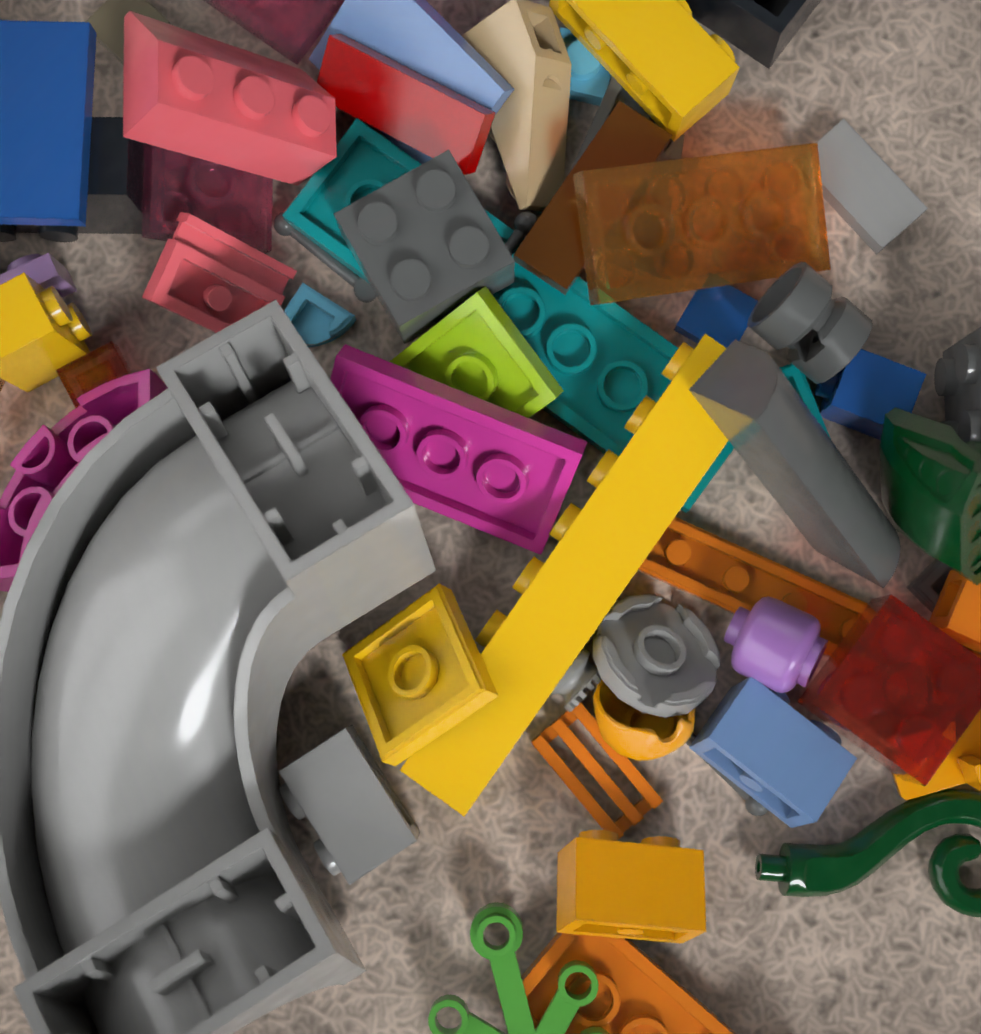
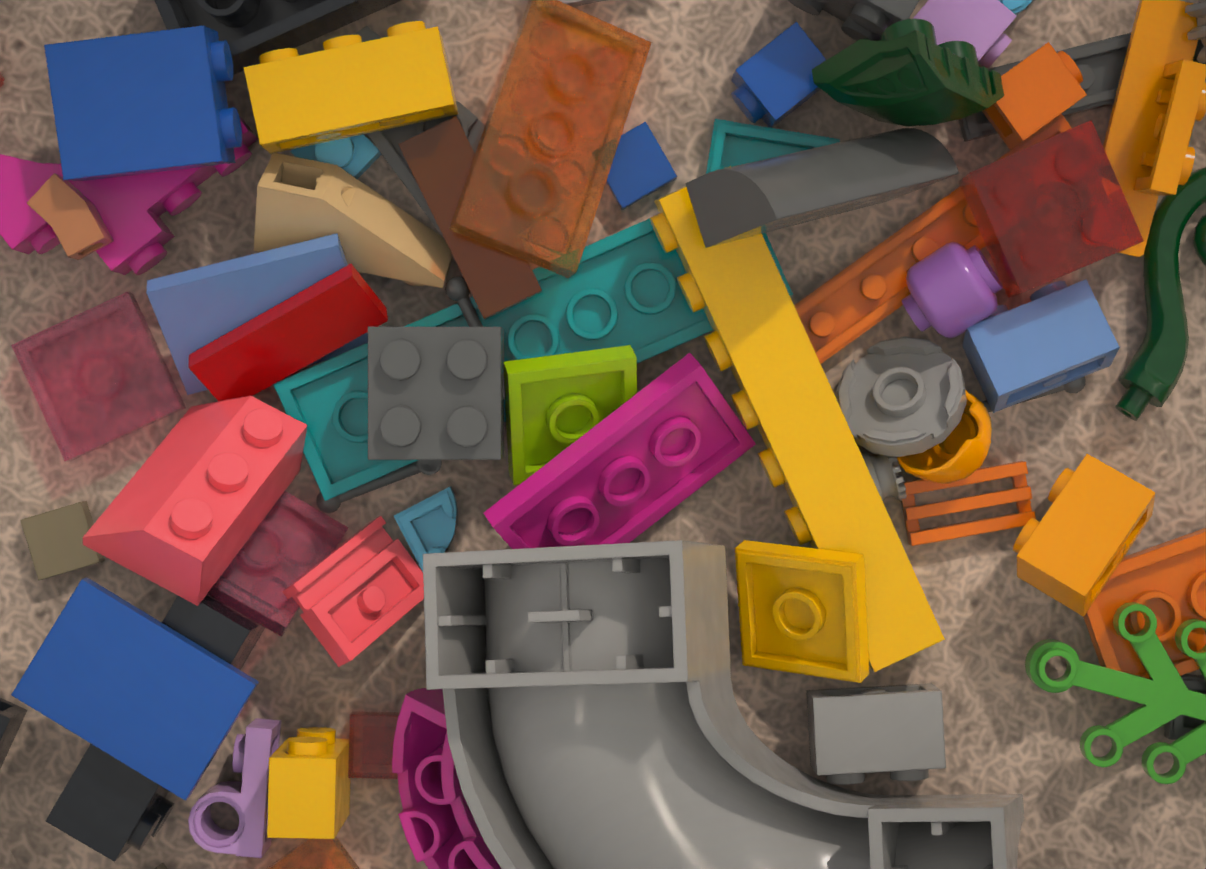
camera: 65 degrees left, 5 degrees up
dark grey wheel [747,262,873,384] -> none

